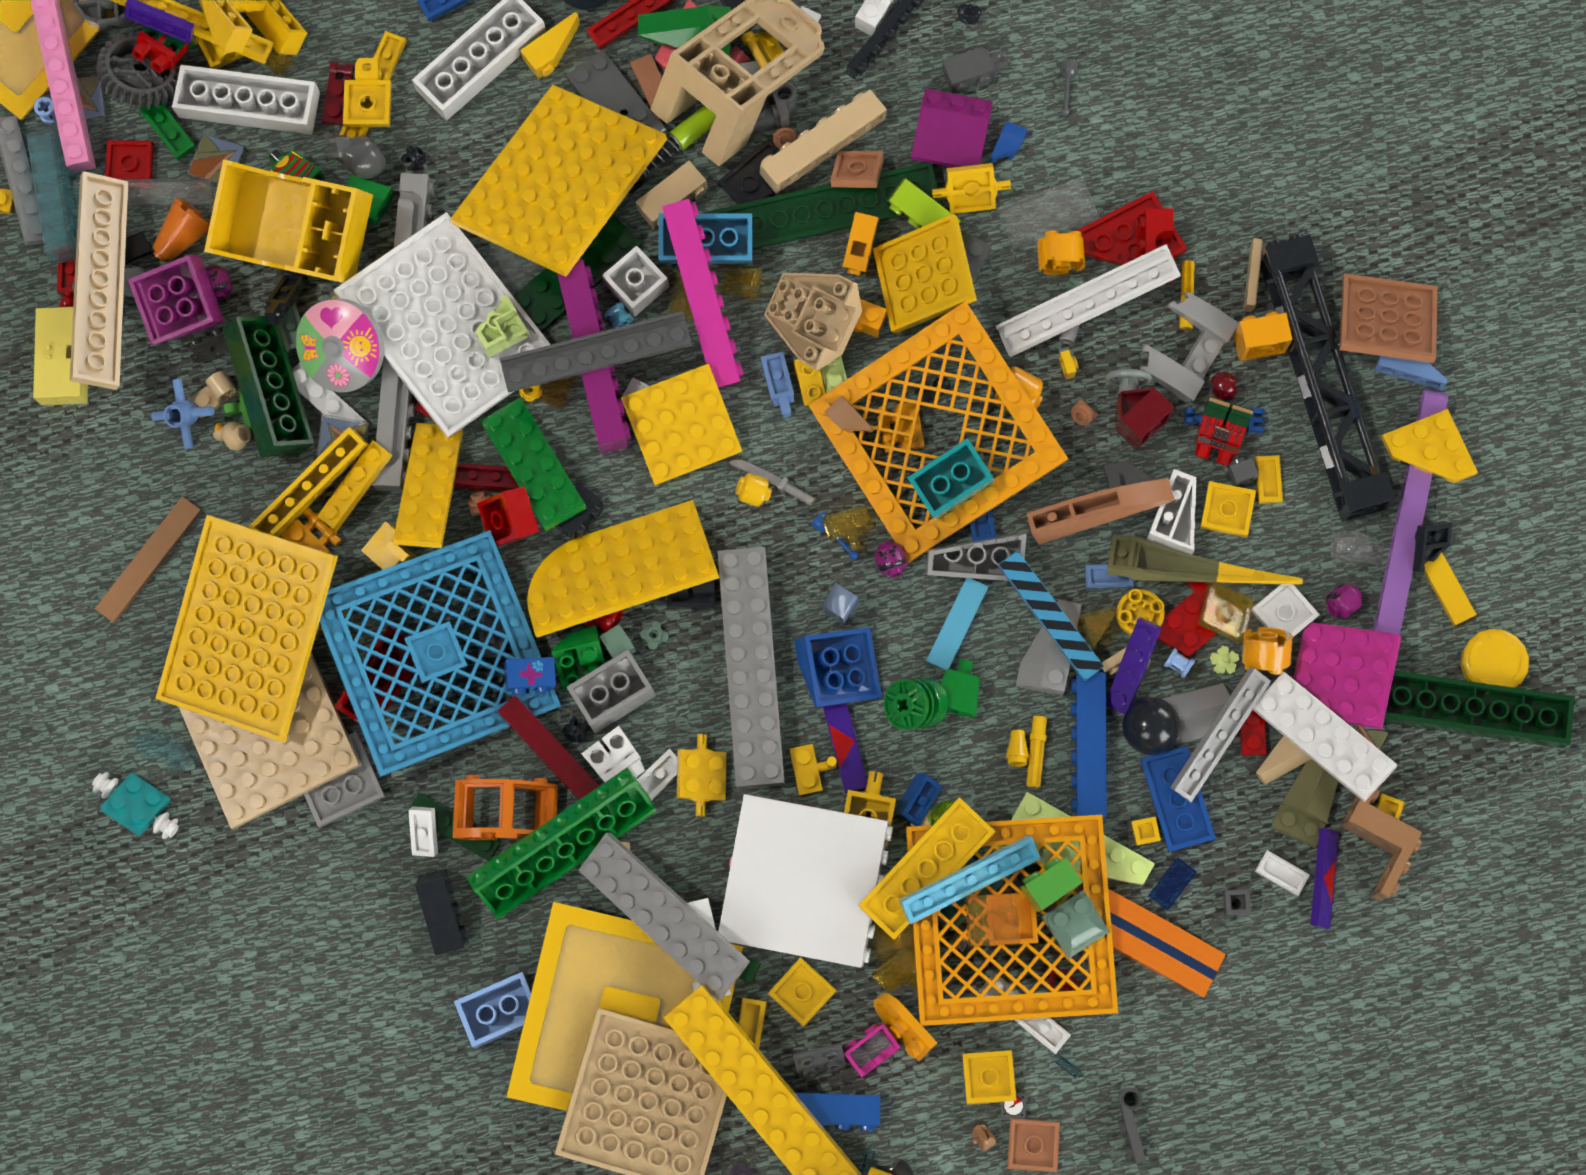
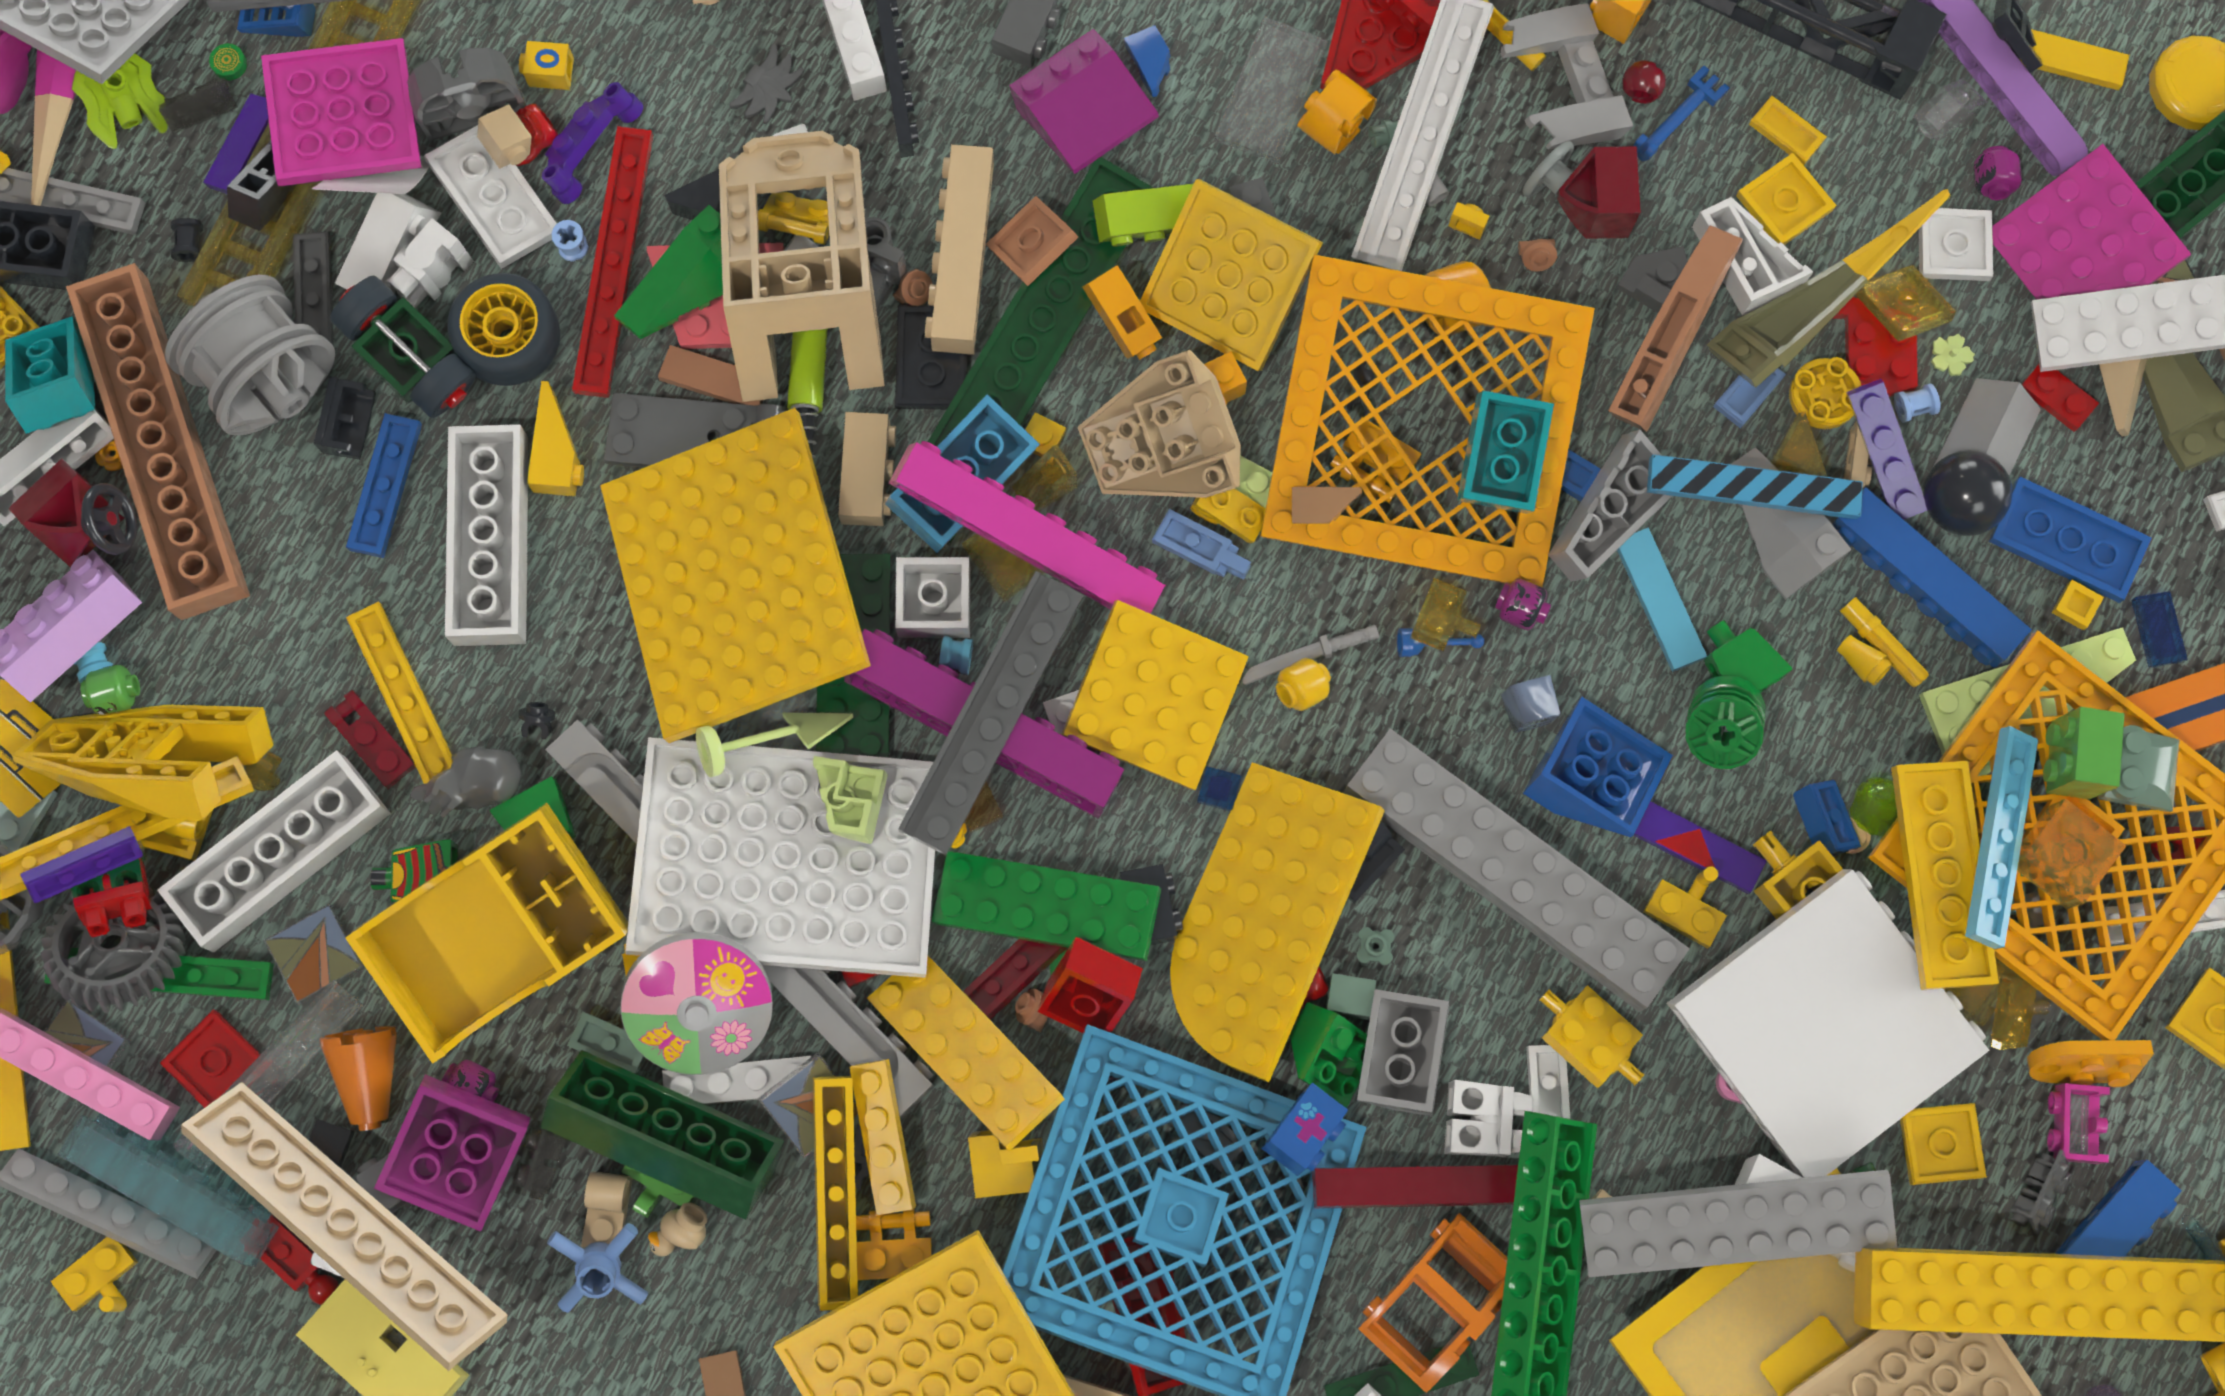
camera: 55 degrees left, 0 degrees up
light blue bush [34,97,57,124] -> none
black hinge [264,275,308,325] -> none
yellow plate [343,58,392,127] -> none
black plate [563,716,589,743] -> none
yellow tile [738,998,767,1049] -> none
yellow plate [932,163,1011,214] -> none
light grey plate [1170,667,1271,802] -> none
hips [1194,396,1254,466] -> none
dark grey plate [1227,457,1259,487] -> none
light orange brick [1242,627,1293,675] -> none
none -> yellowish green piece [696,712,853,778]
none -> yellow plate [1025,412,1066,461]
none -> clear blue plate [1197,766,1242,812]

